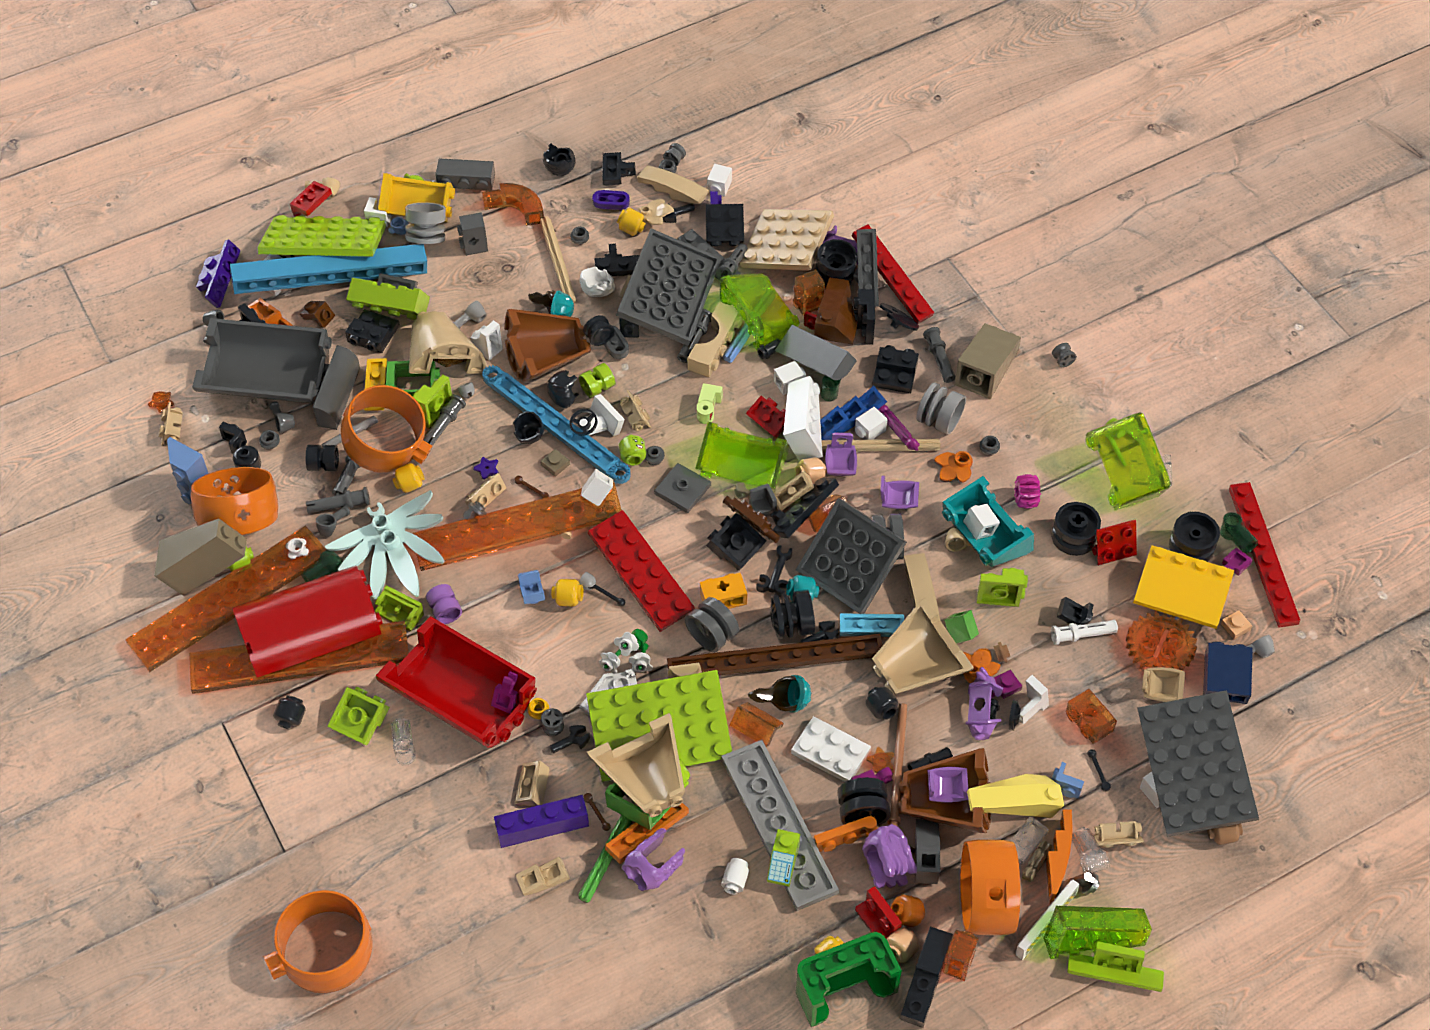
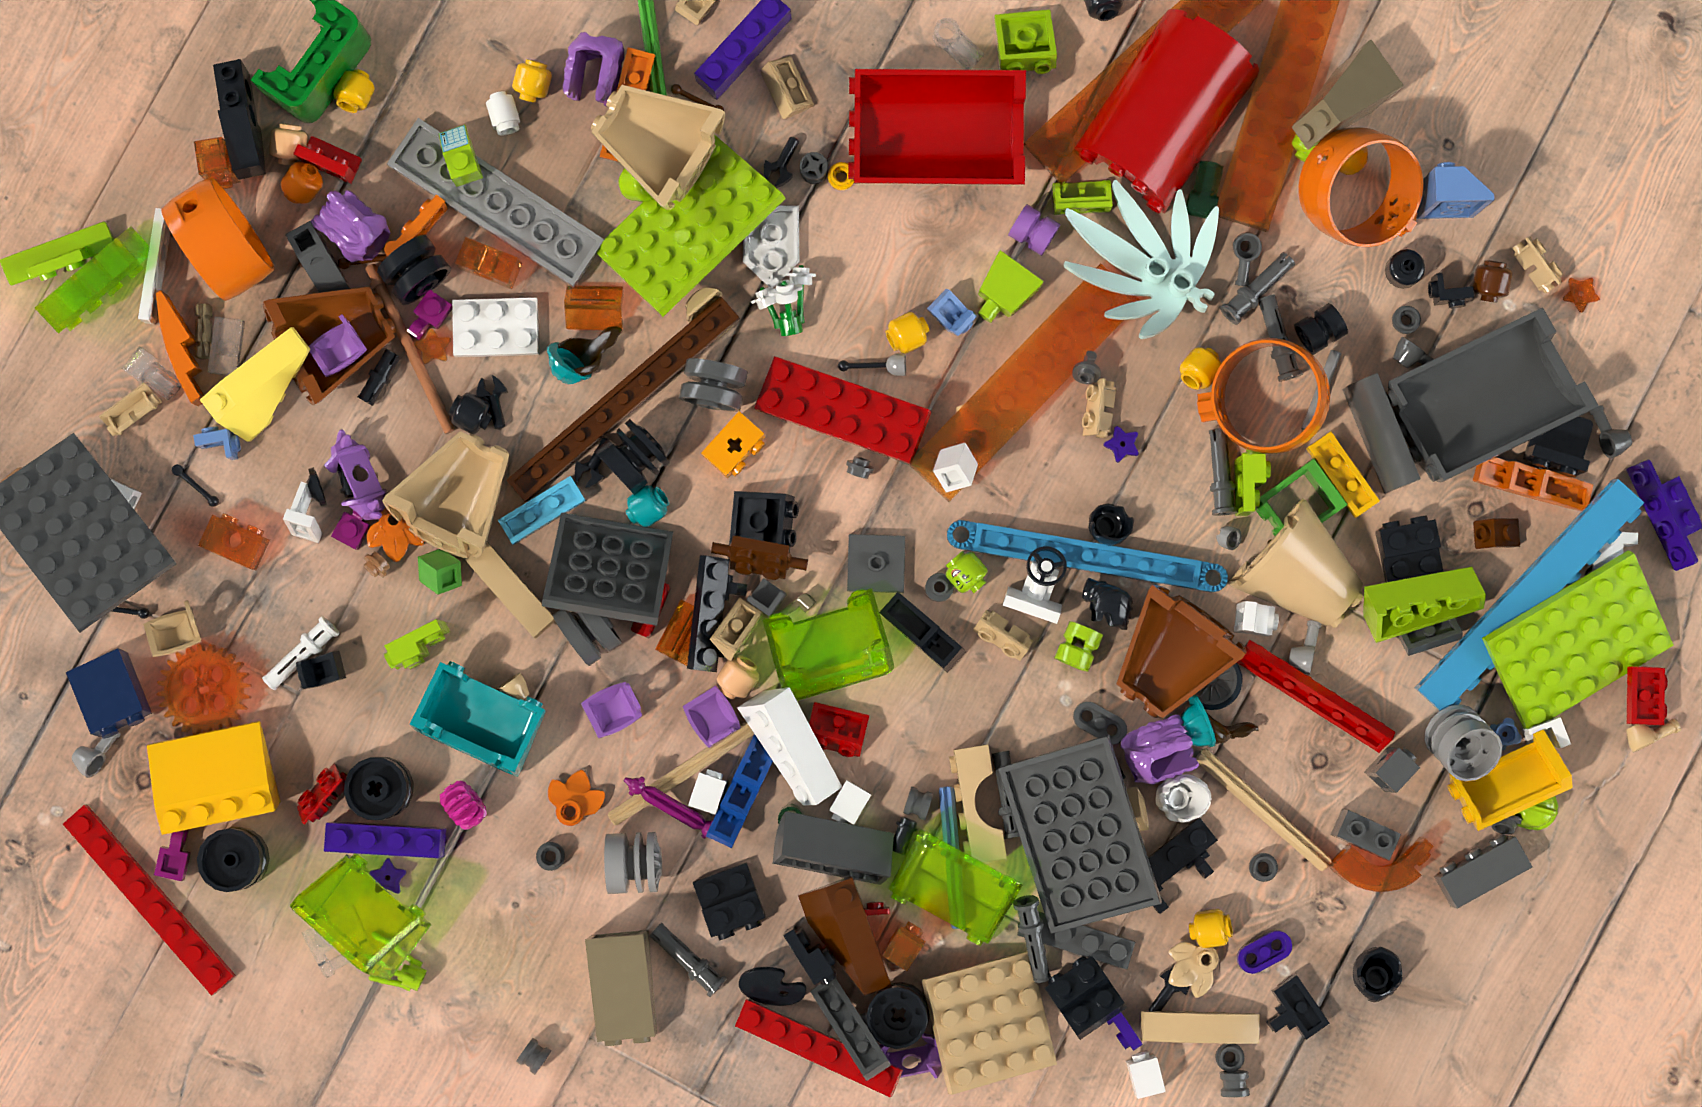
camera: 150 degrees right, 30 degrees up
white plate [286,538,309,559] -> none
magenta plate [491,672,518,714] -> none
reddish brown hinge [514,476,549,500] -> none
dark tan plate [541,449,570,477] -> none
black wheel [583,315,615,346] -> none
yellowish green leg [697,383,723,424] -> none
black bar [756,545,792,597] -> none
white brick [963,504,1000,540] -> none
flat silver plate [1072,872,1100,895] -> none
clear green piece [1220,512,1258,554] -> none
light nougat plate [1221,610,1252,639] -> none
none -> dark purple brick [324,822,446,858]
none -> dark purple plate [369,858,407,894]
none -> clear orange brick [455,237,522,289]
none -> black bar [476,375,508,429]
none -> yellow head [512,59,552,103]
none -> dark grey plate [846,456,874,479]
none -> black slope [879,592,966,673]
none -> dark grey wheel [903,786,933,820]
none -> lime torso [978,250,1044,323]
none -> medium lavender piece [1121,715,1199,785]
none -> red plate [1237,640,1396,753]
none -> dark grey brick [1331,809,1401,860]
none -> reddish brown head [1473,260,1512,303]

